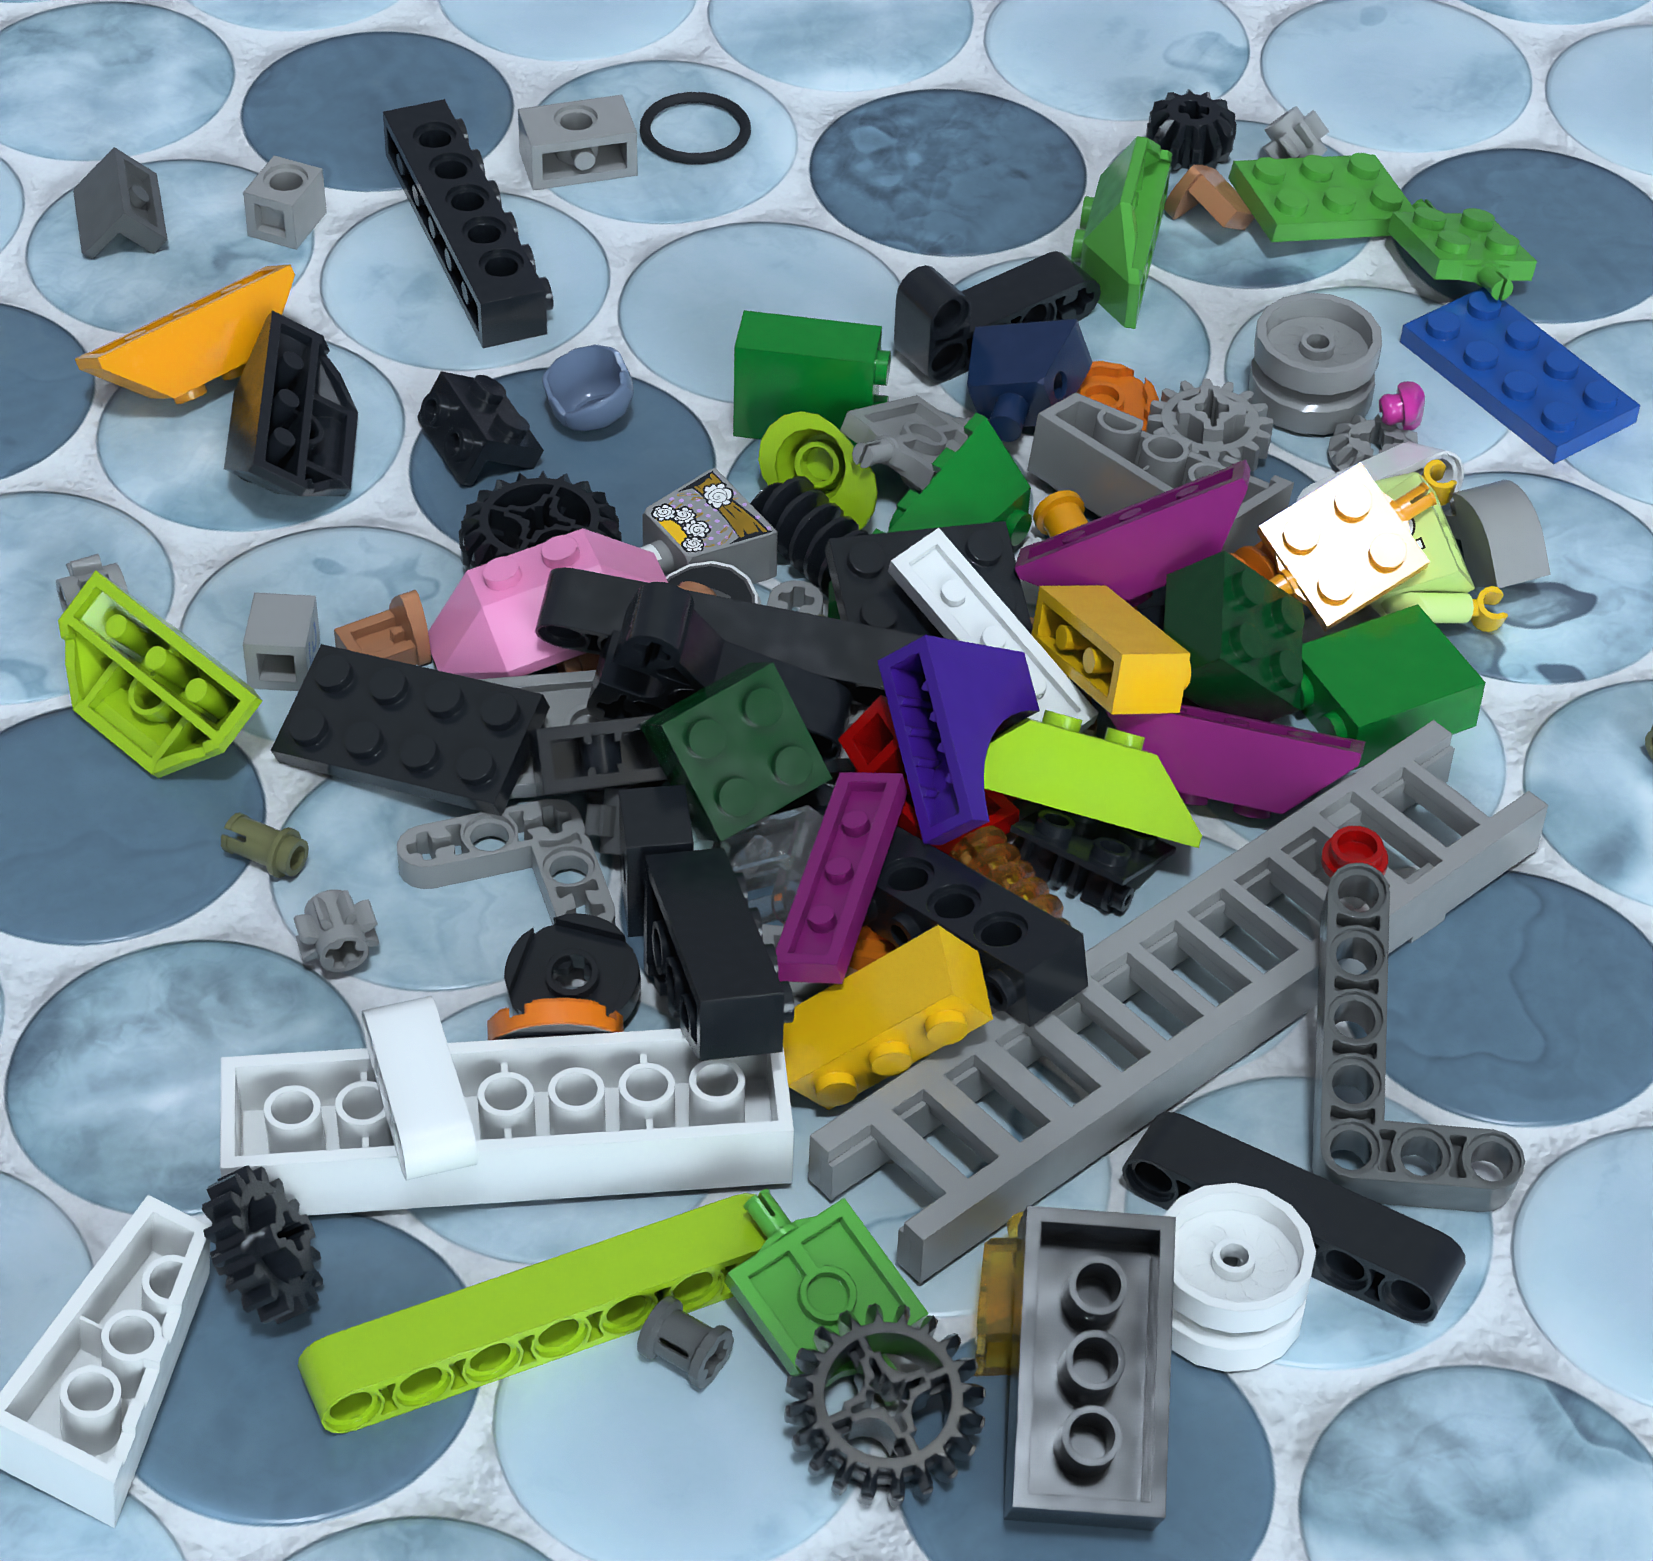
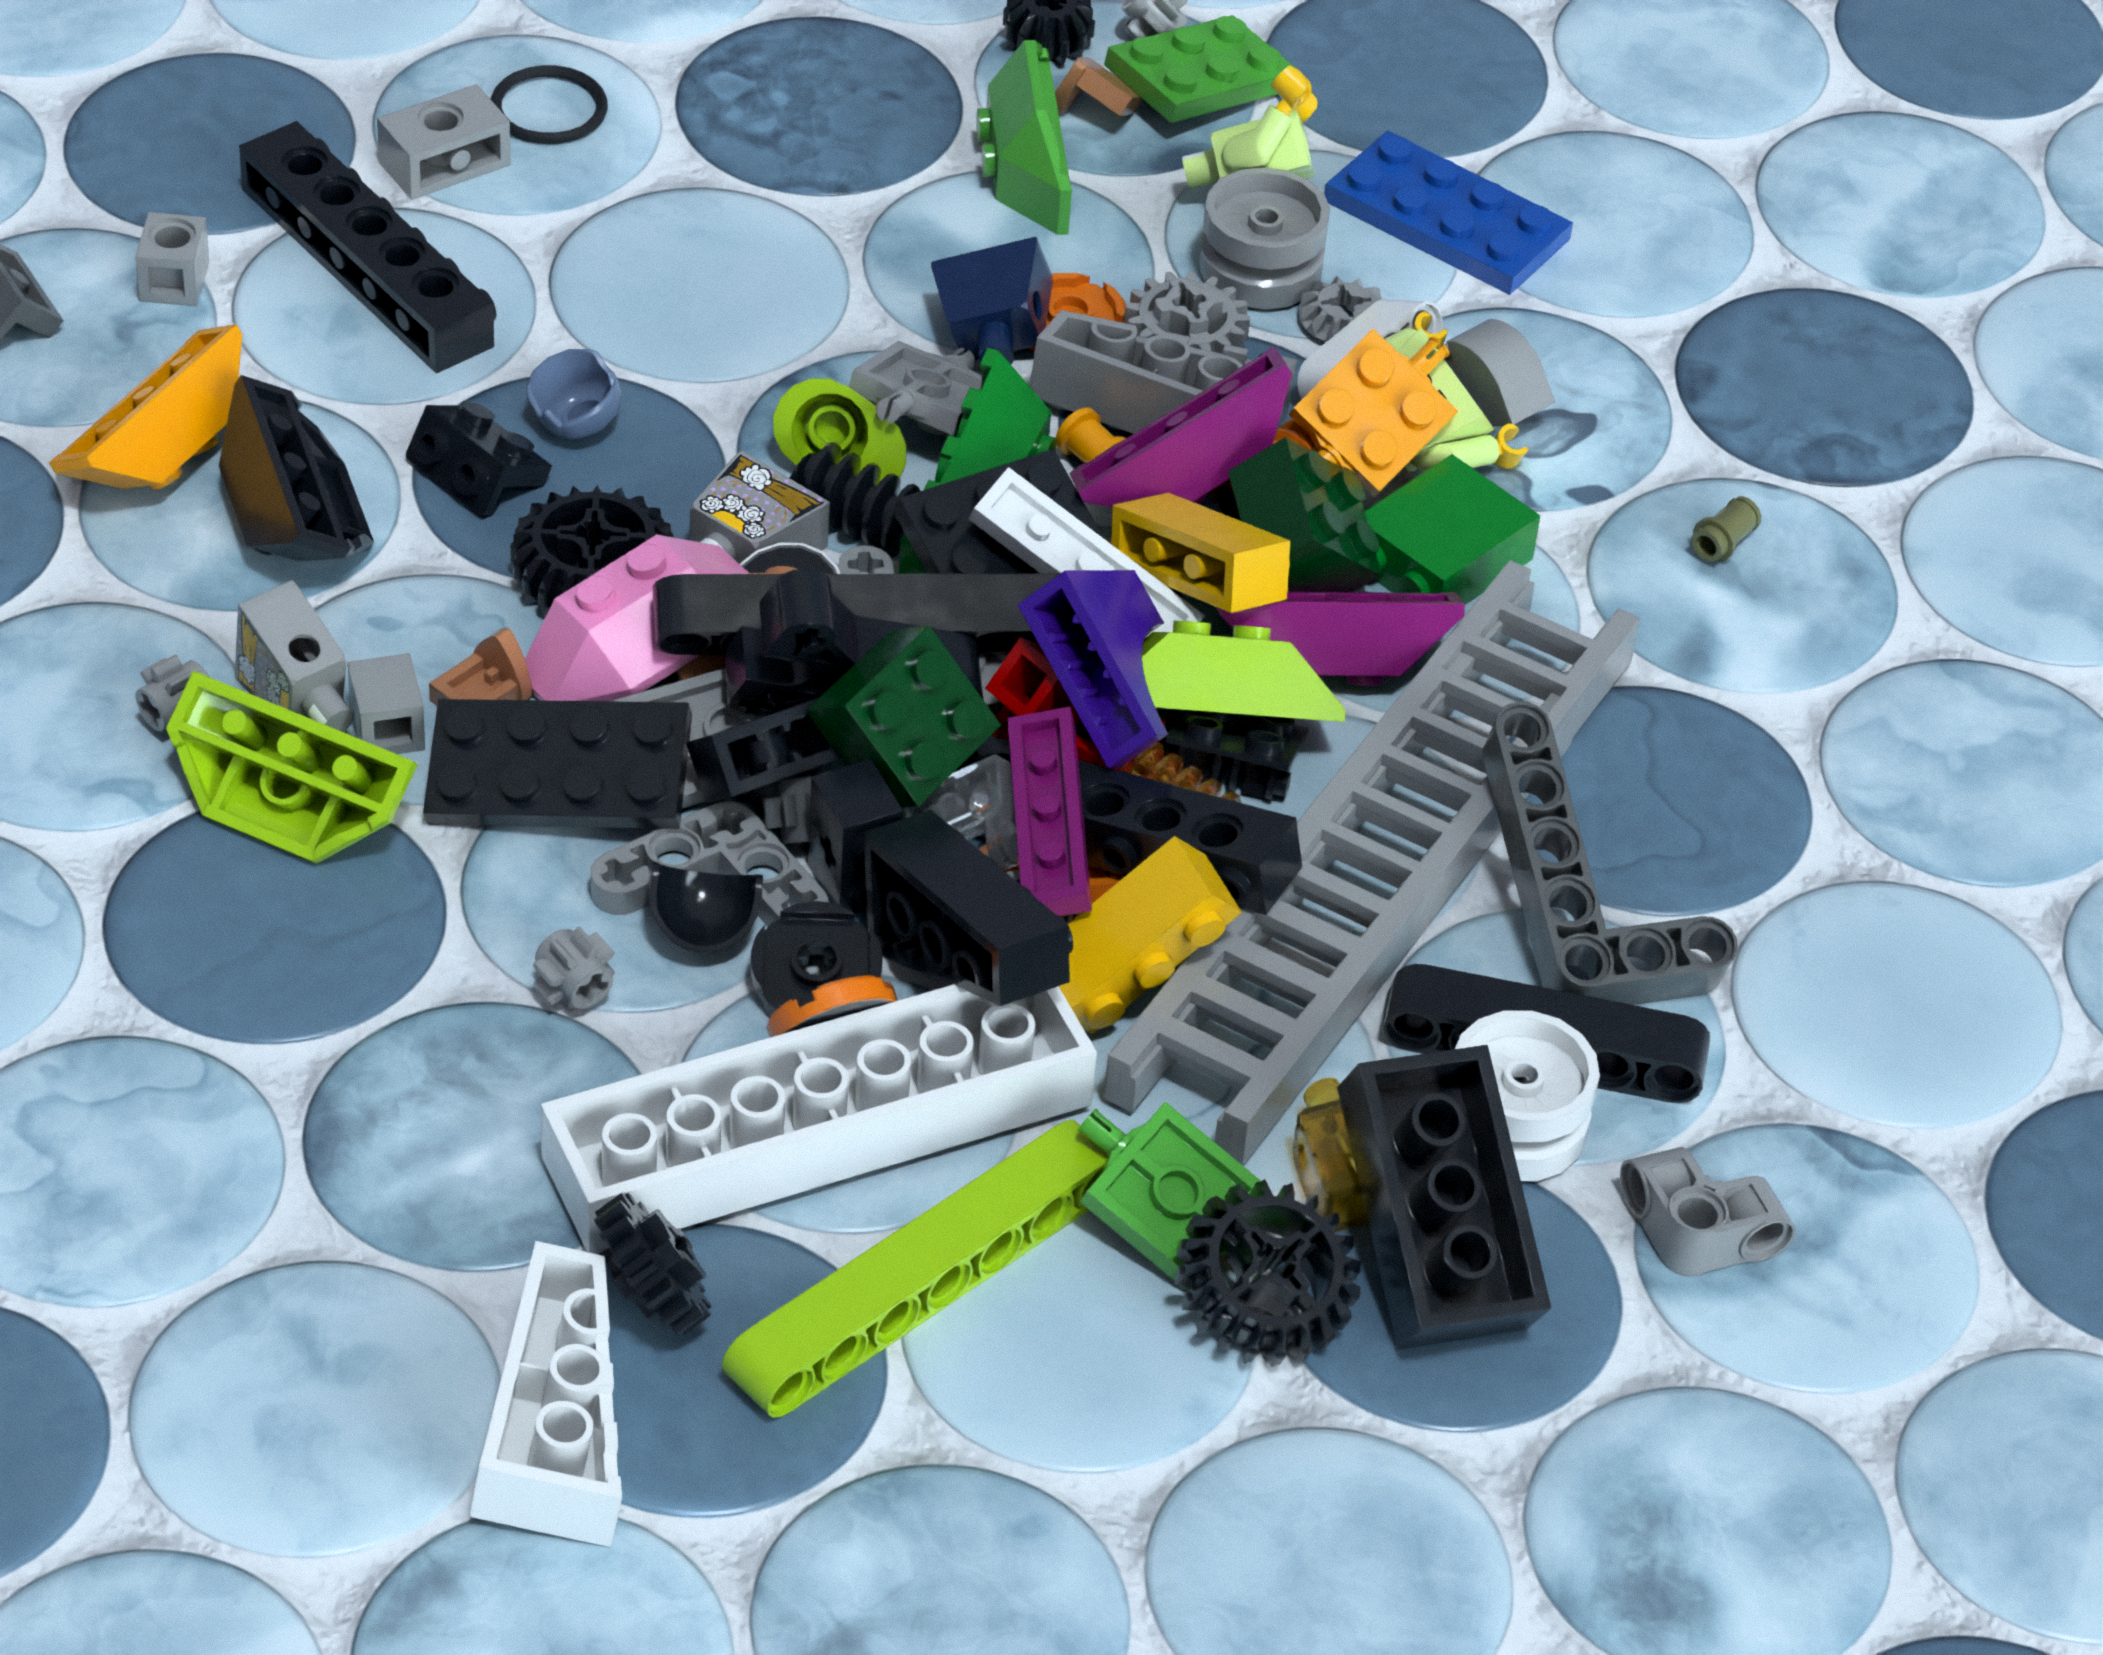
camera: 20 degrees left, 0 degrees up
olive pin [221,812,309,878] -> none
white beam [361,996,478,1180] -> none
dark grey bush [637,1296,734,1389] -> none
green brick [733,310,891,447] -> none
black beam [894,251,1101,383] -> none
red plate [1321,826,1388,878] -> none
dark pink arm [1379,381,1425,430] -> none
bright green plate [1387,199,1537,300] -> none
none -> light grey torso [235,580,354,732]
none -> black helmet [649,862,763,953]
none -> yellowish green torso [1182,66,1318,189]
none -> light grey piece [1619,1147,1796,1276]

